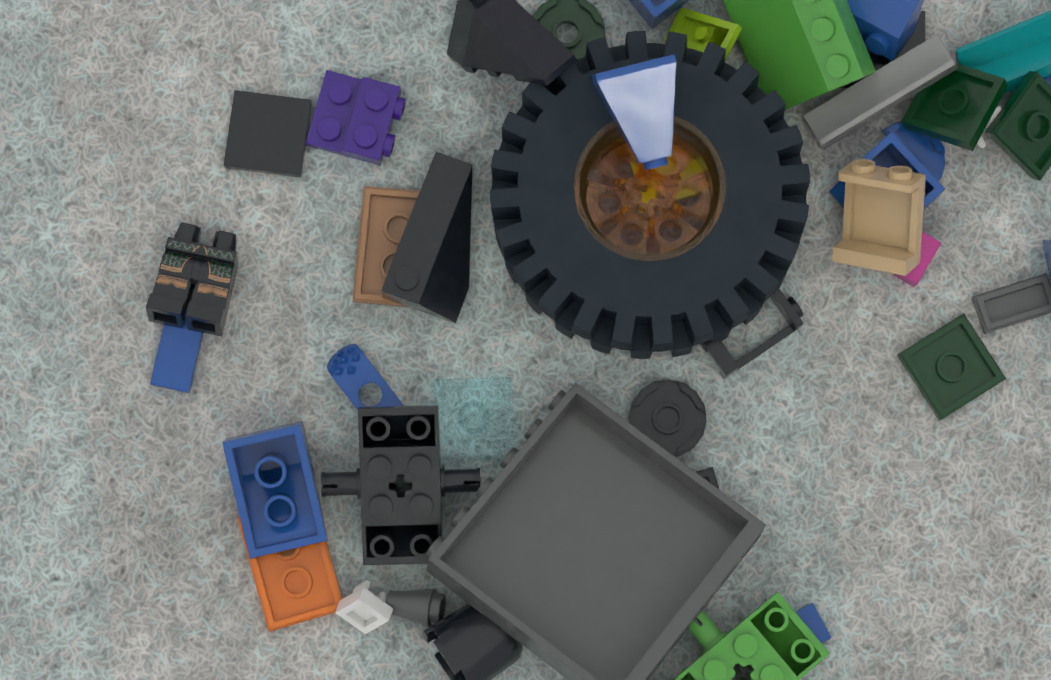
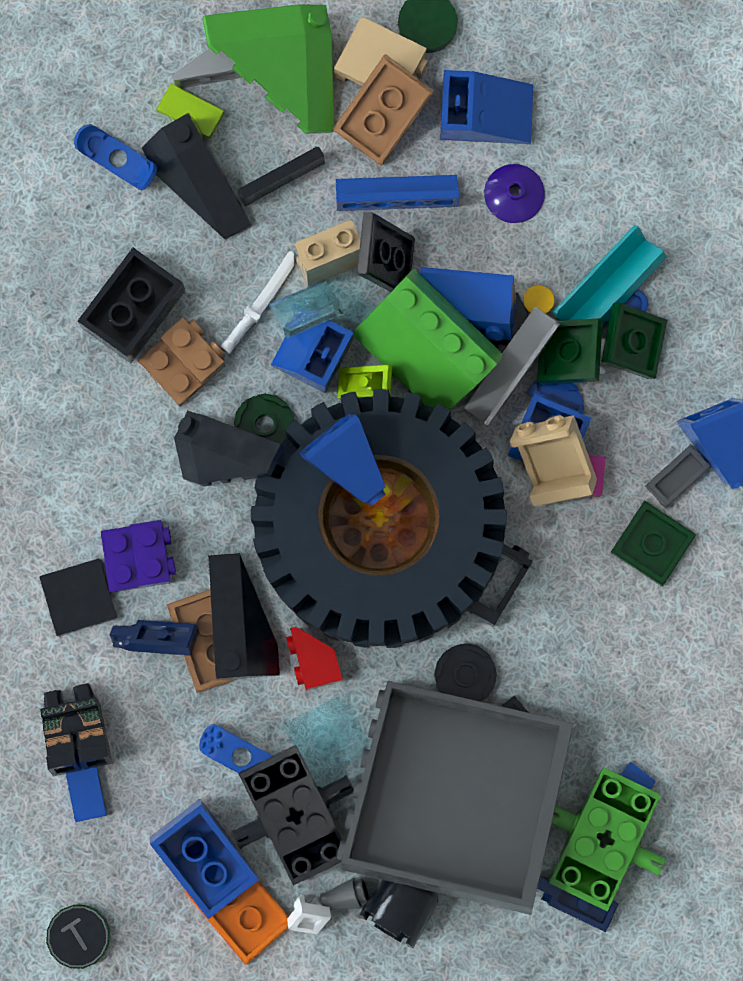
camera: 25 degrees left, 0 degrees up
none -> black tile [46,904,110,969]
none -> dark blue hinge [109,620,199,656]
none -> red slope [286,627,343,691]
none -> yellow tile [523,285,554,314]

